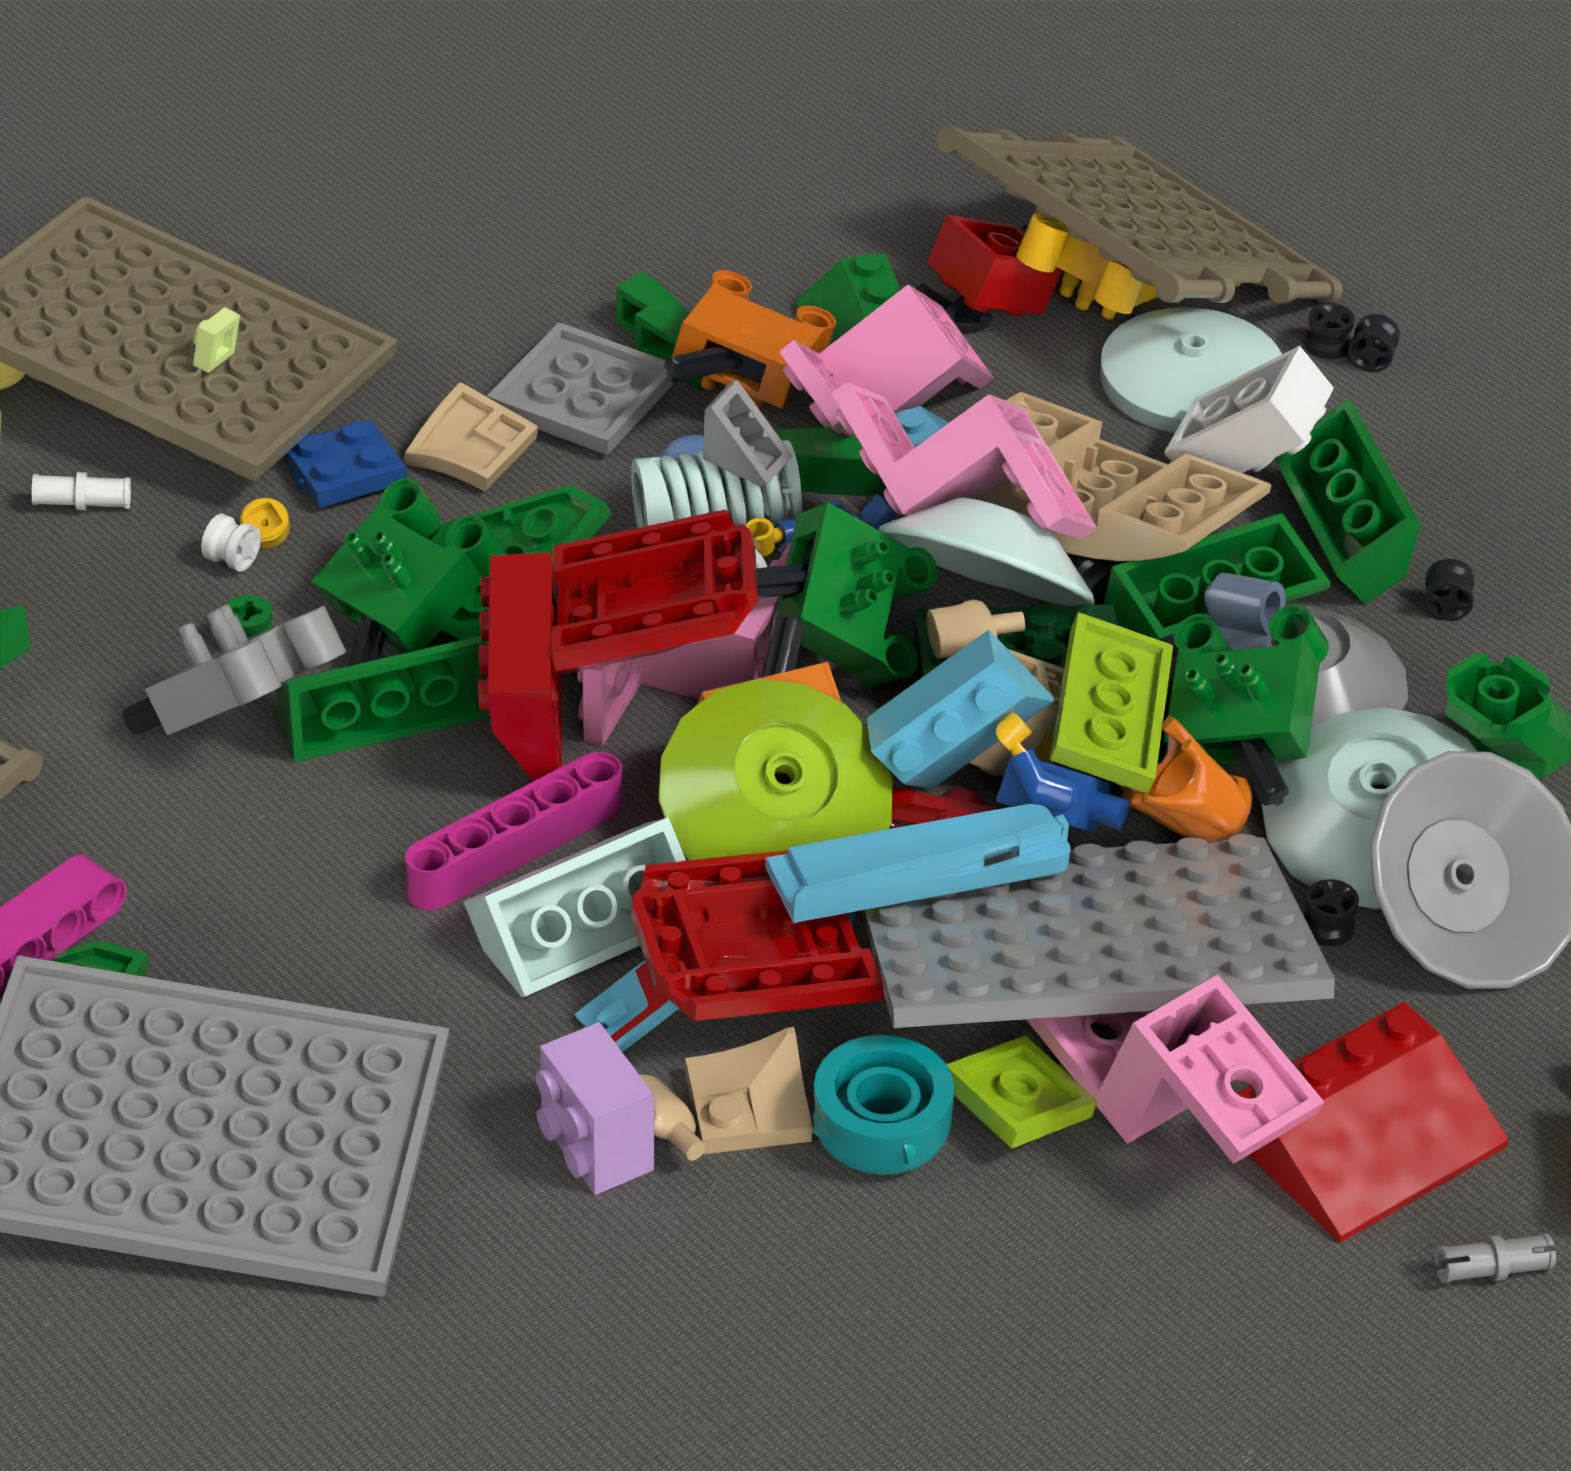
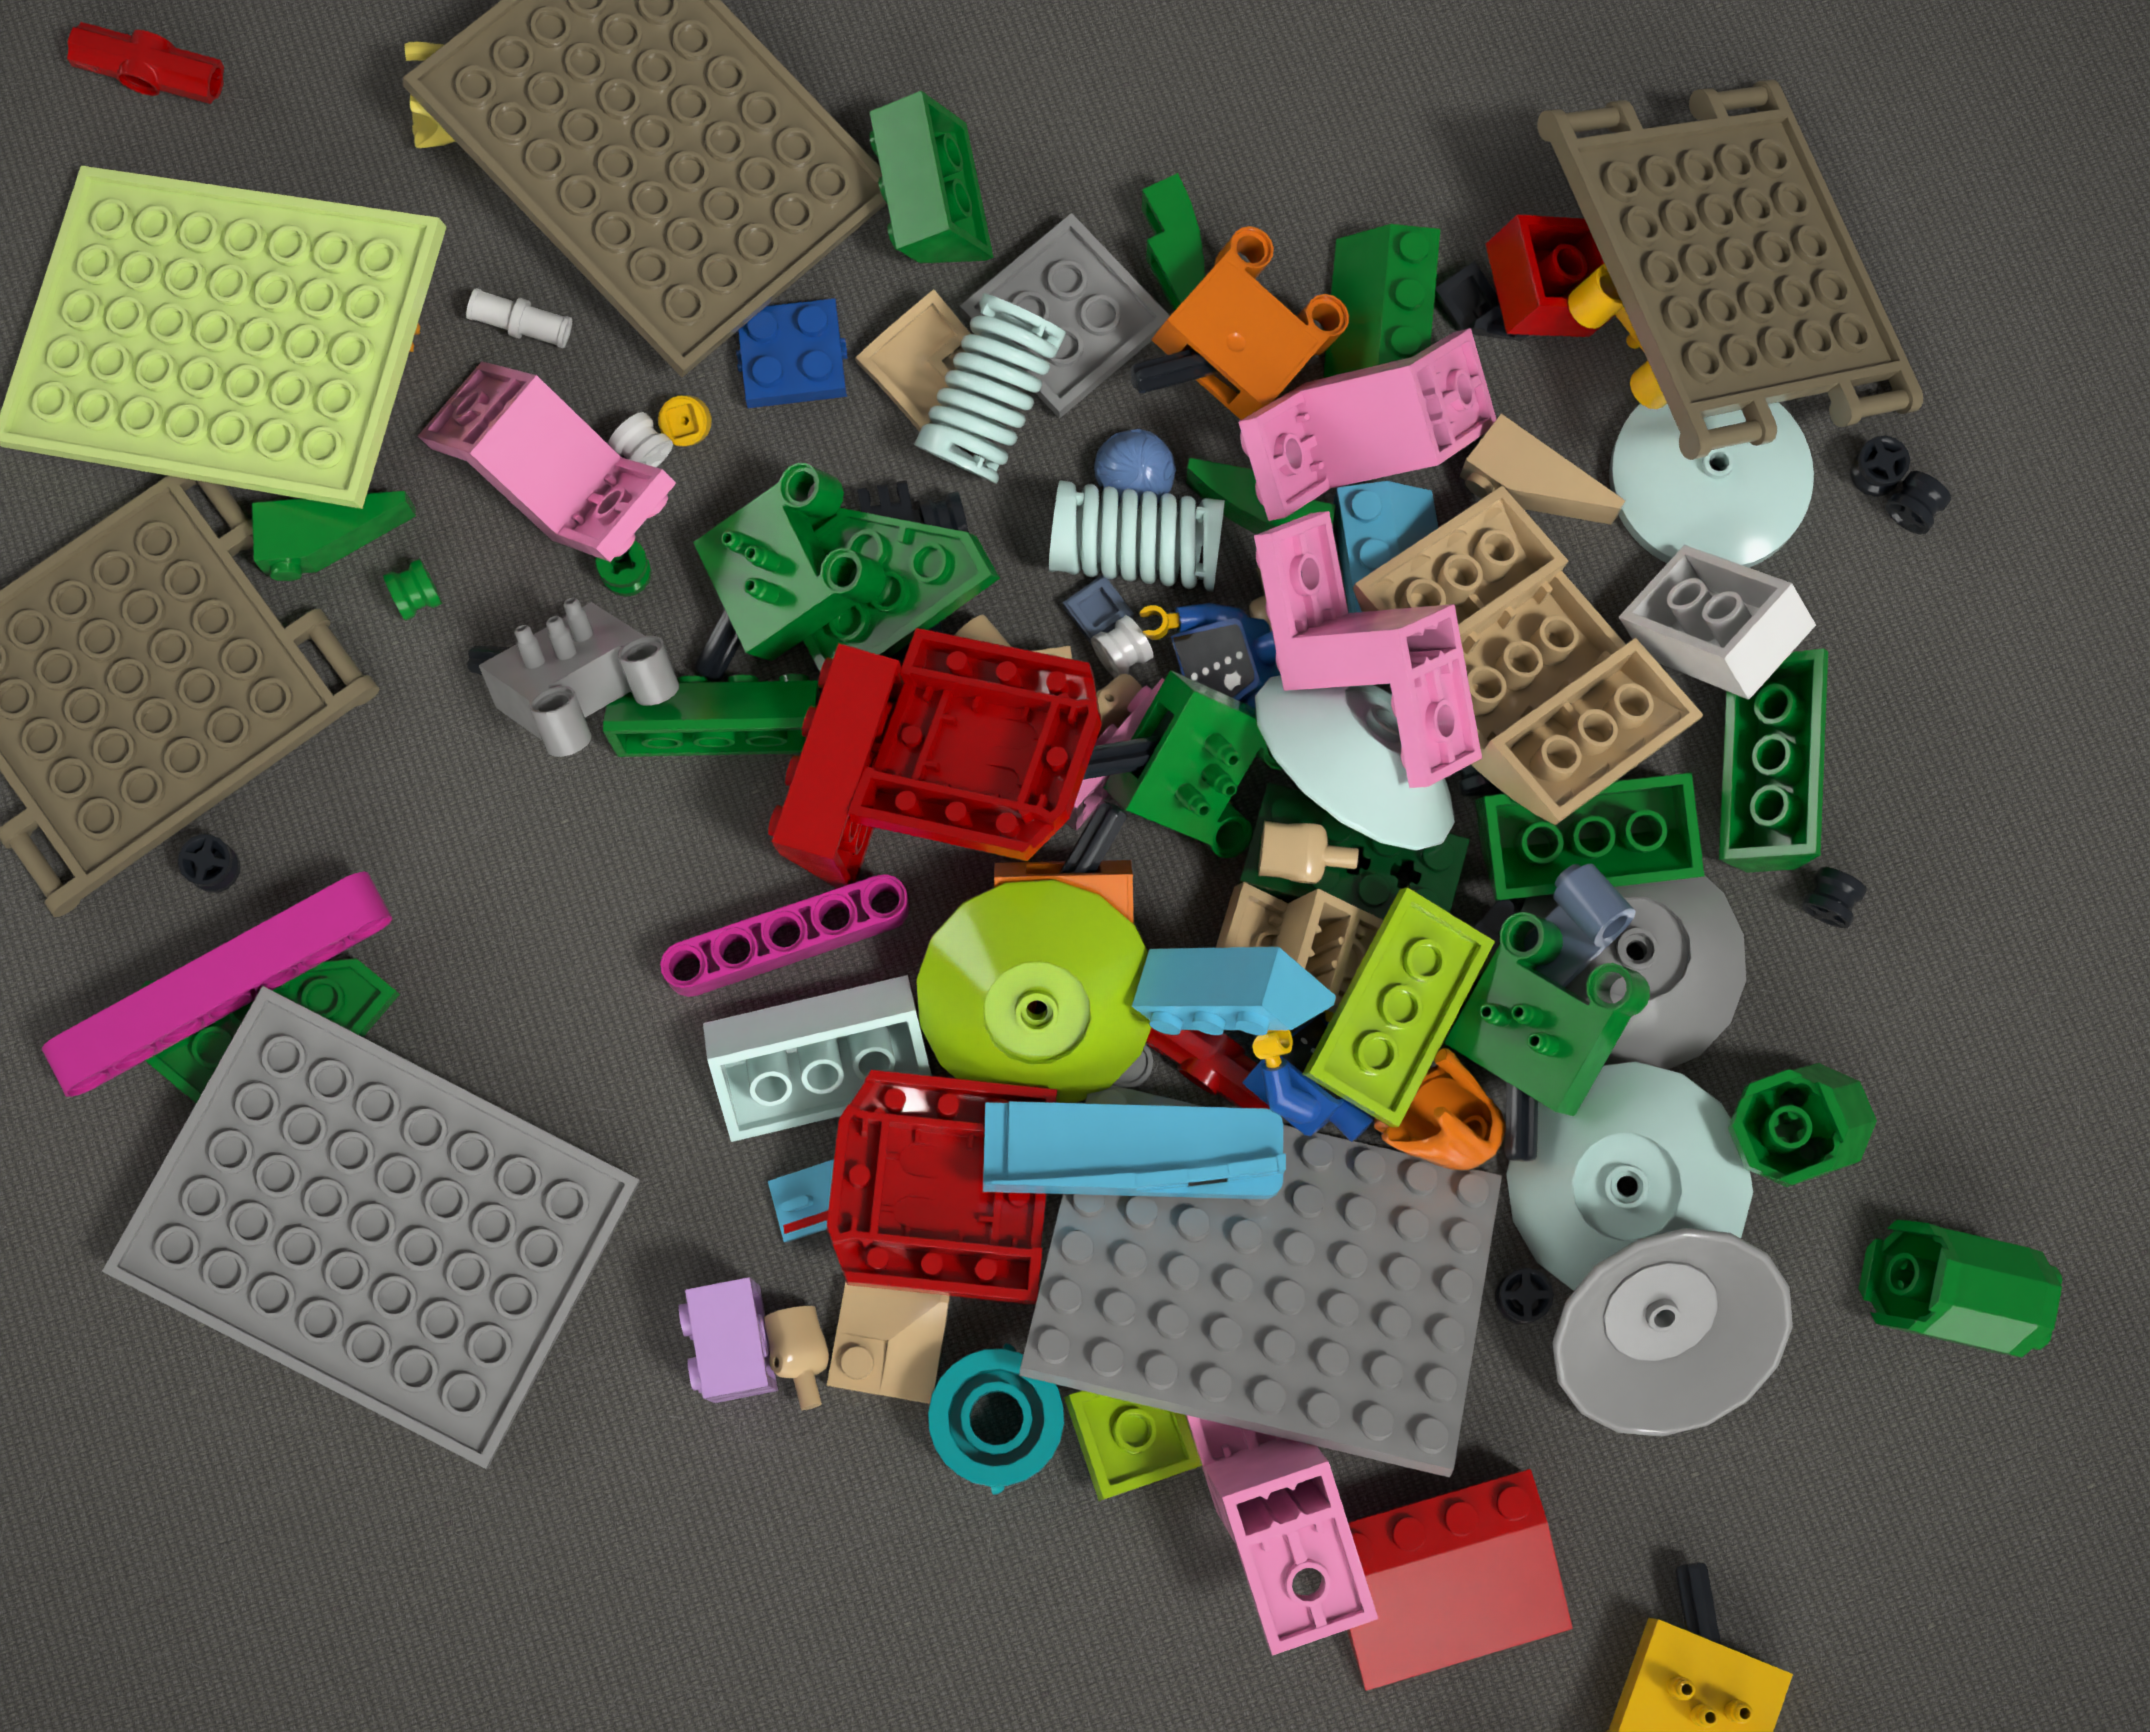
camera: 20 degrees right, 35 degrees up
yellowish green plate [193,307,240,373] -> none
light grey slope [703,380,793,486] -> none
none -> green wheel [383,558,443,621]
none -> bright pink bracket [418,361,676,562]
none -> green slope [869,90,994,263]
none -> light aqua piece [914,293,1066,484]
none -> tan slope [1460,414,1625,525]

